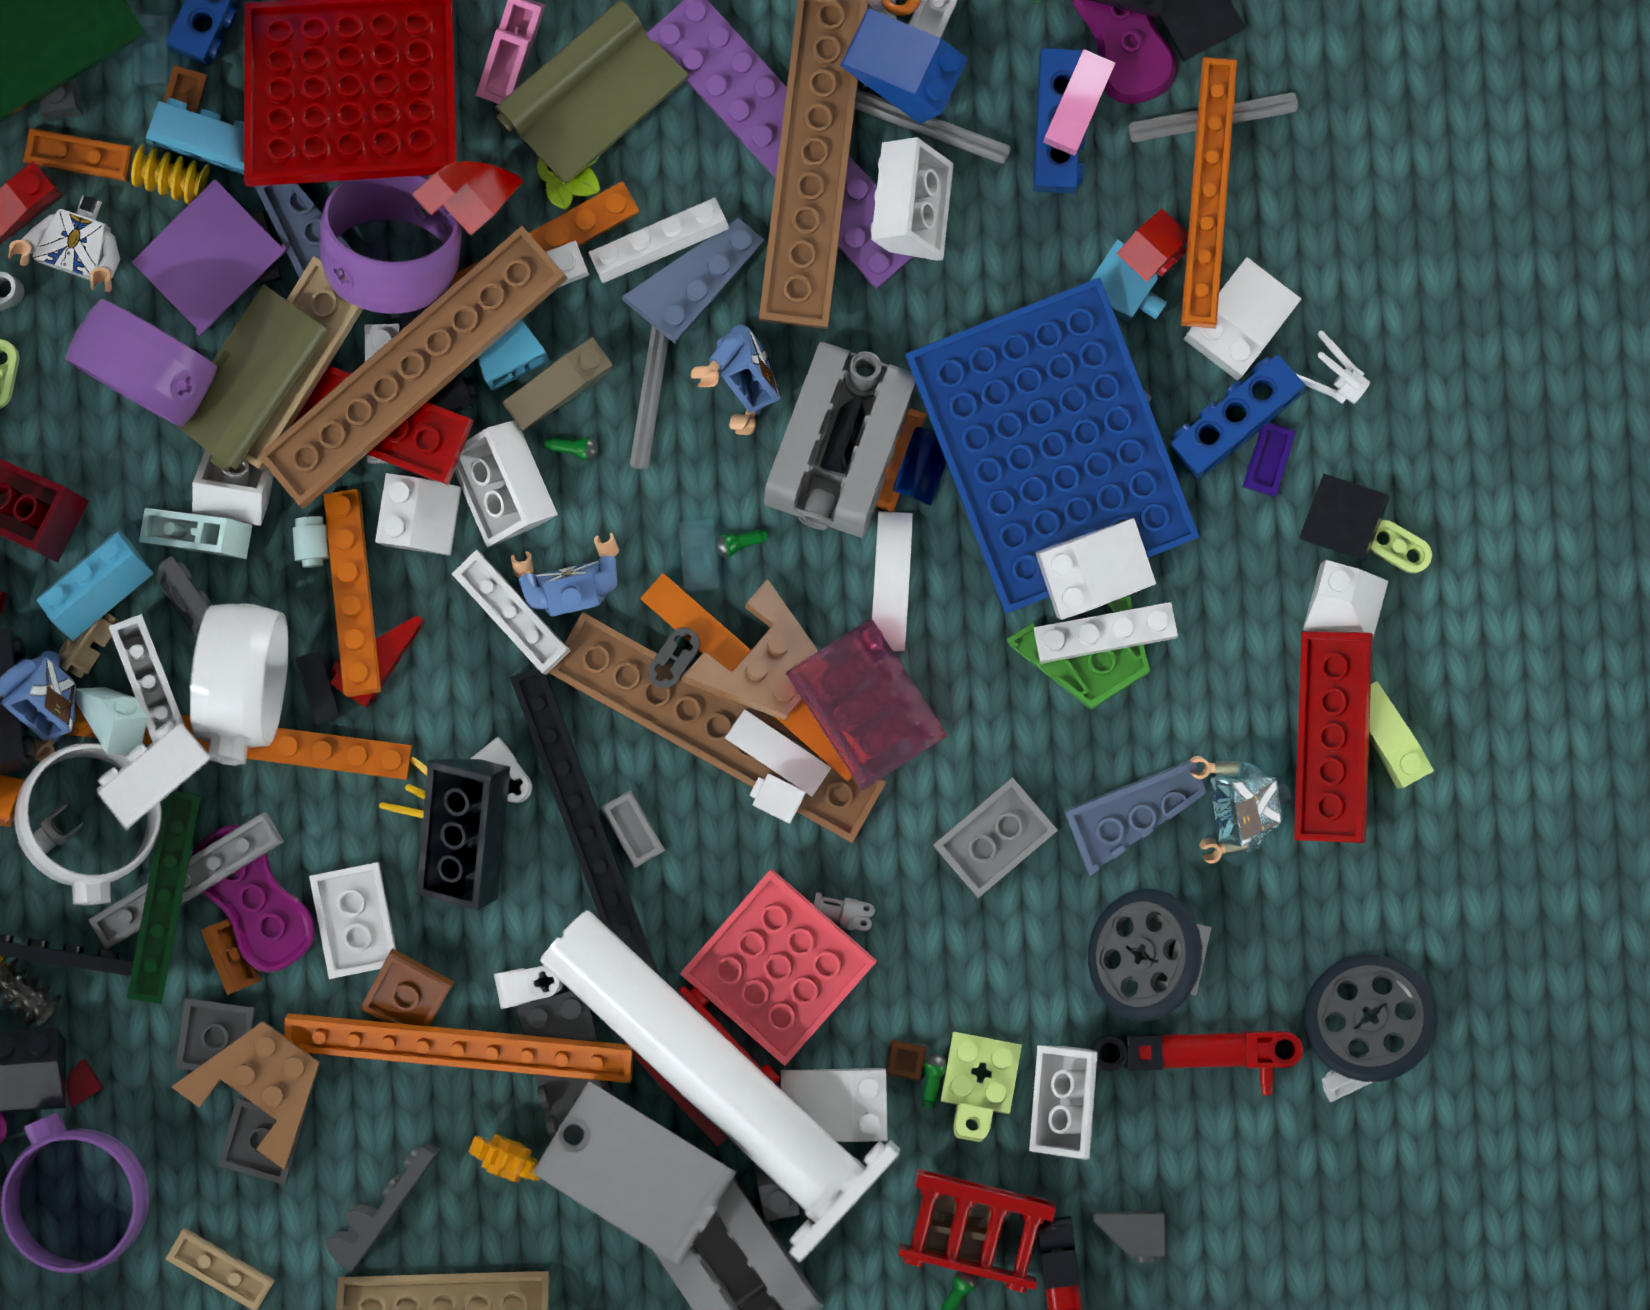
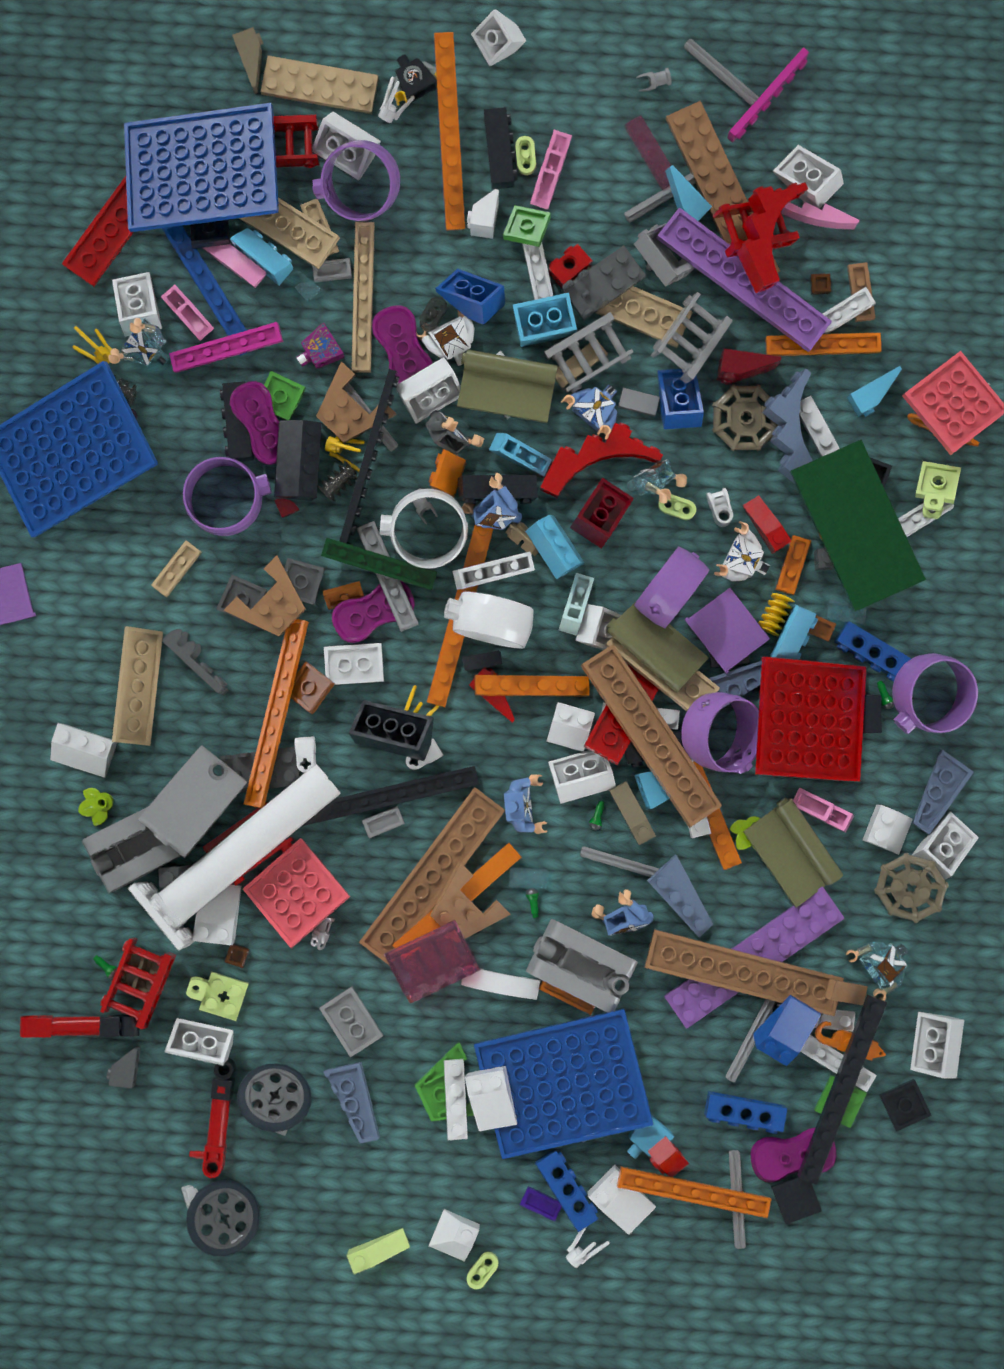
camera: 105 degrees right, 0 degrees up
light aqua slope [75,687,148,754] -> none
white slope [97,720,210,829] -> none
dark grey plate [155,556,212,636] -> none
light aqua brick [292,516,330,568] -> none
red slope [412,161,523,236] -> none
white plate [452,550,571,675] -> none
light orange gear [468,1134,540,1183] -> none
white plate [589,198,729,284] -> none
dark grey beam [648,628,700,689] -> none
white tile [725,709,831,797] -> none
white slope [749,774,806,824] -> none
black slope [820,396,865,474] -> none
white slope [871,137,953,261] -> none
clear blue slope [893,427,946,506] -> none
green piece [923,1054,947,1108] -> none
bright pink slope [1043,49,1115,156] -> none
clear light blue torso [1190,756,1291,863] -> none
red plate [1294,632,1373,843] -> none
black tile [1299,474,1390,562] -> none

